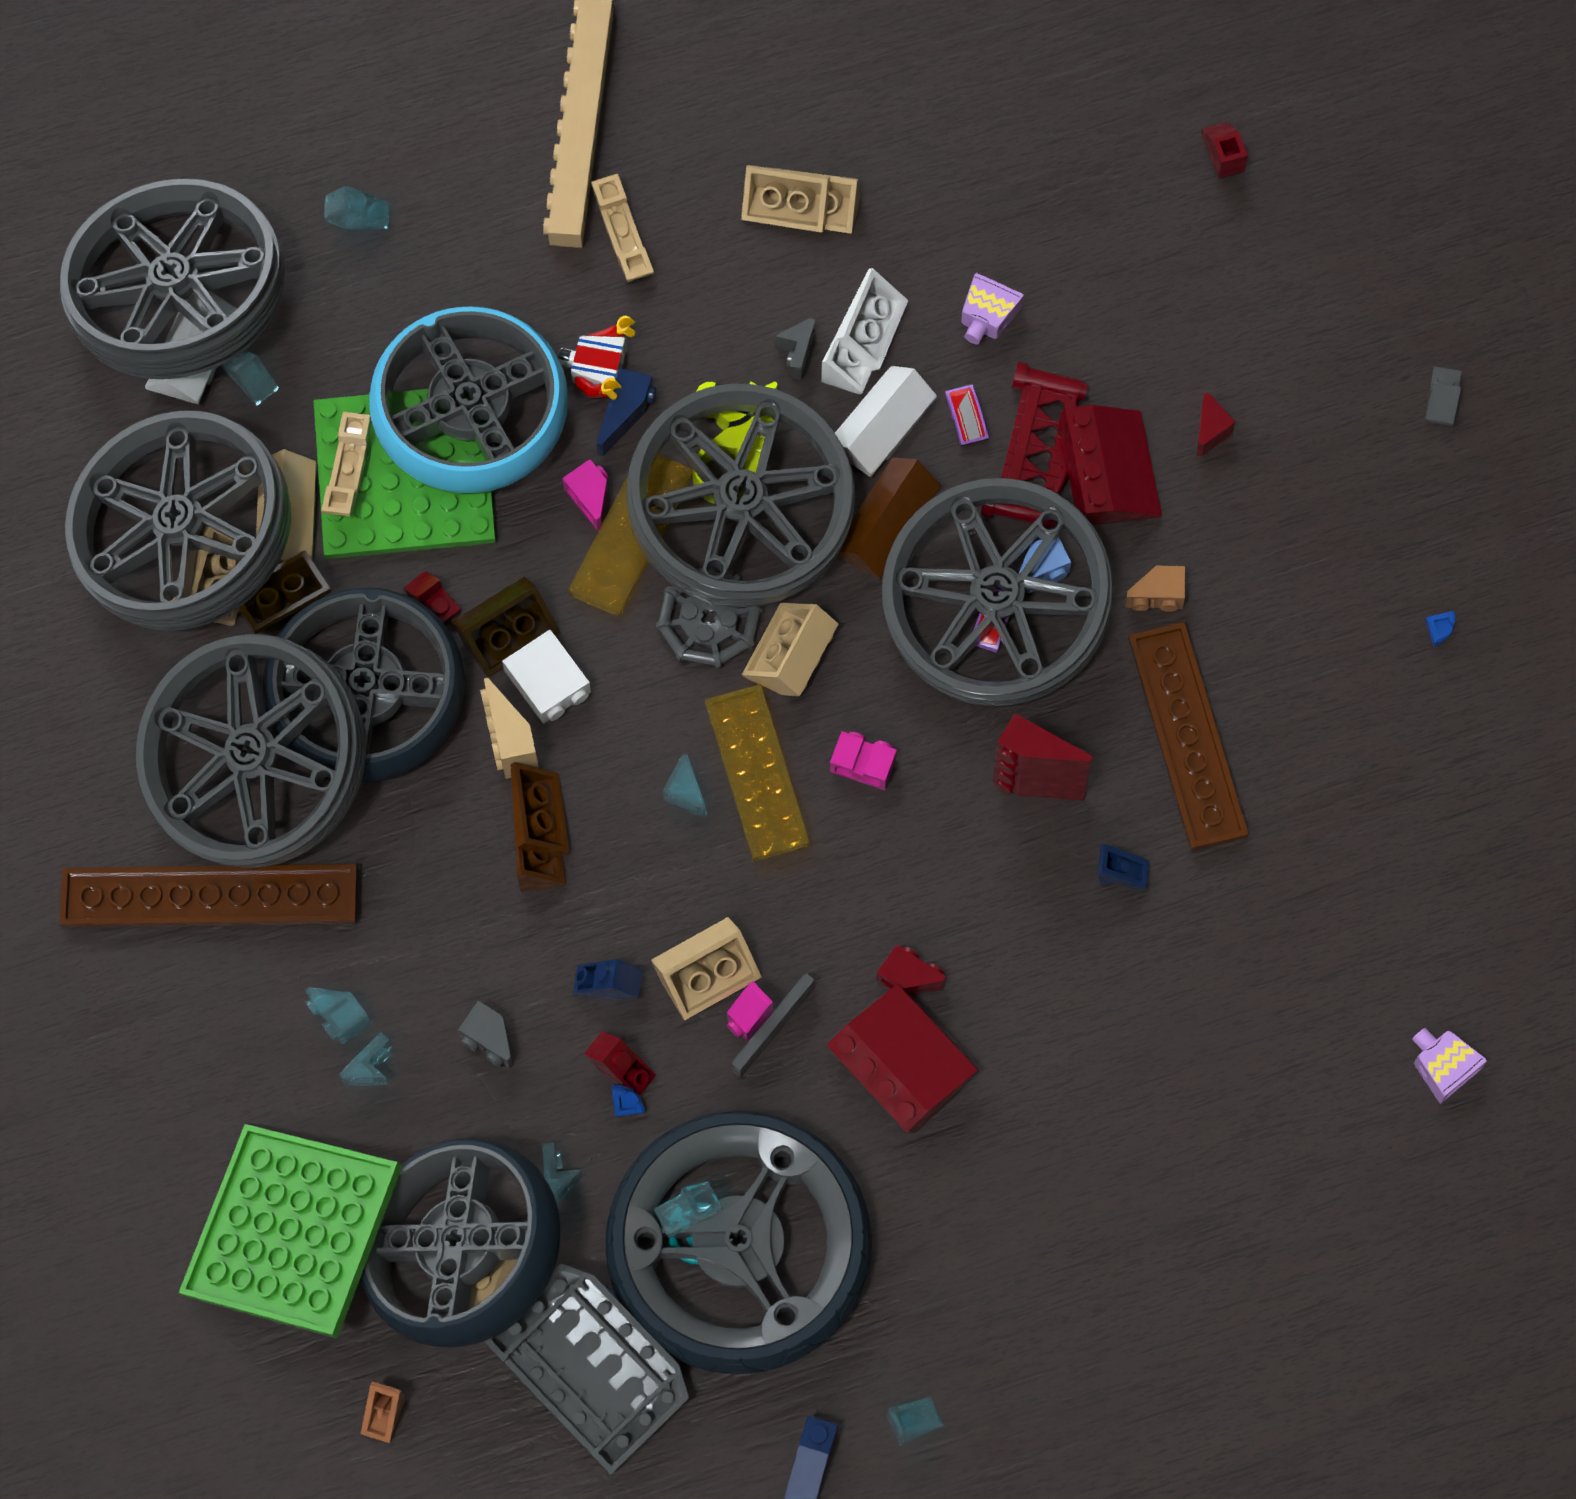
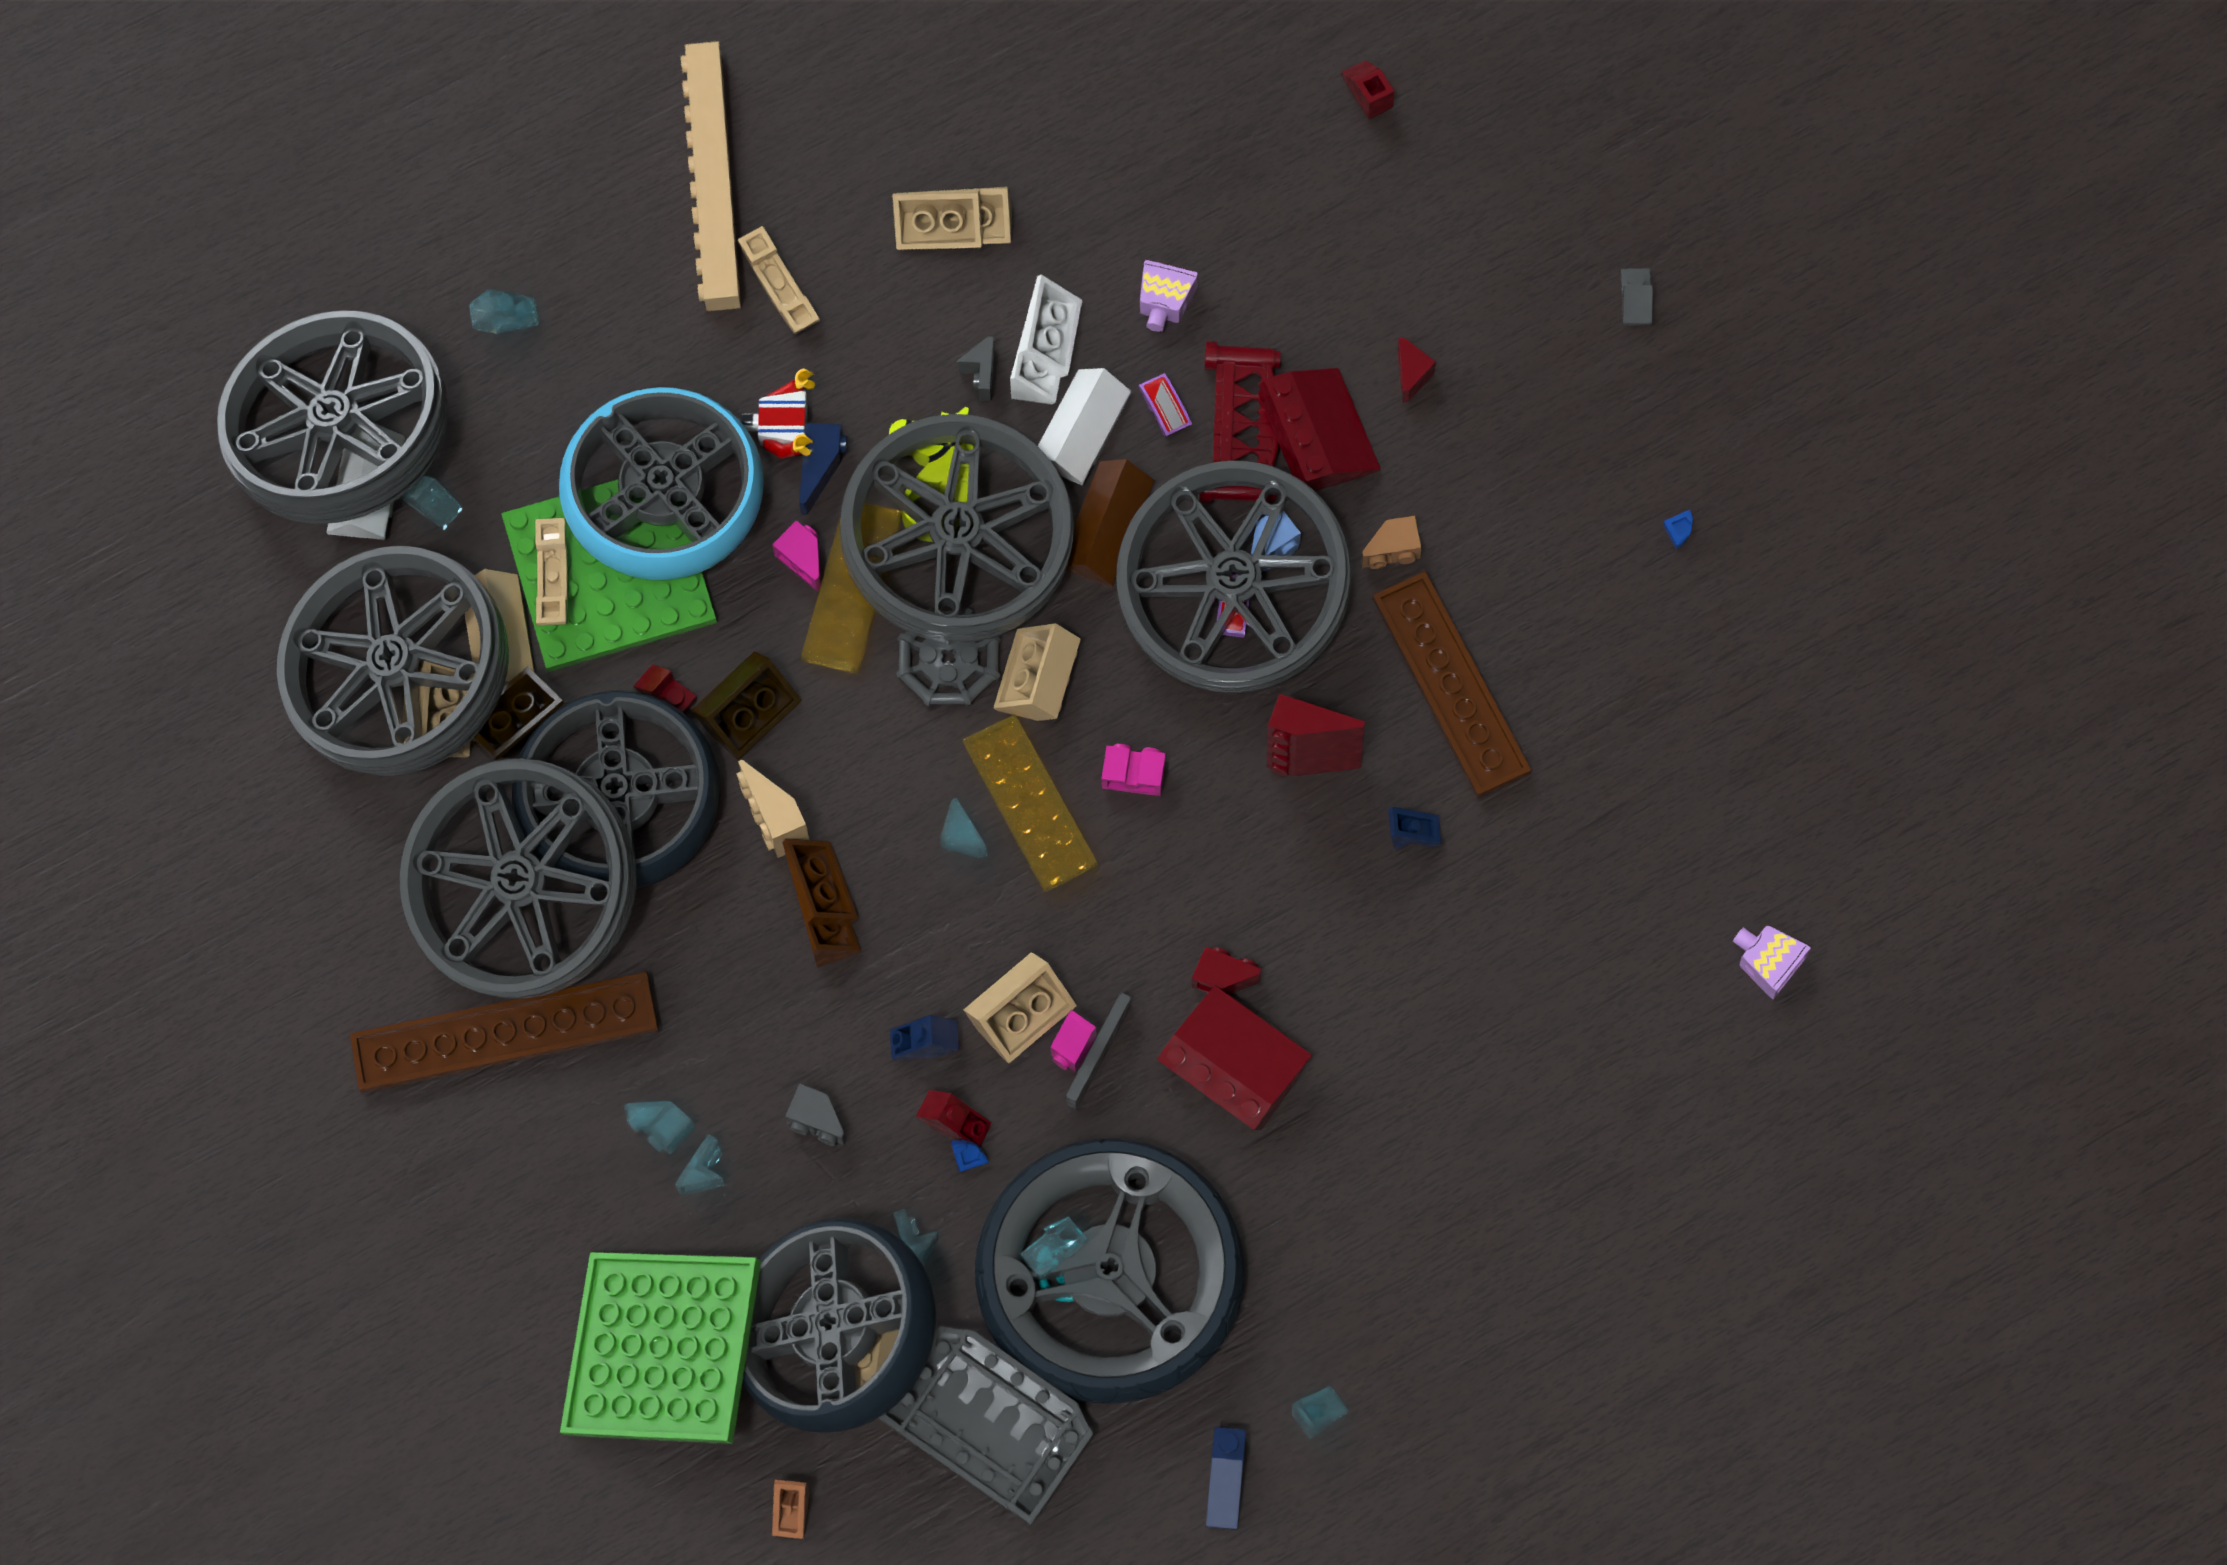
camera: 10 degrees left, 0 degrees up
white brick [502,630,591,724] -> none

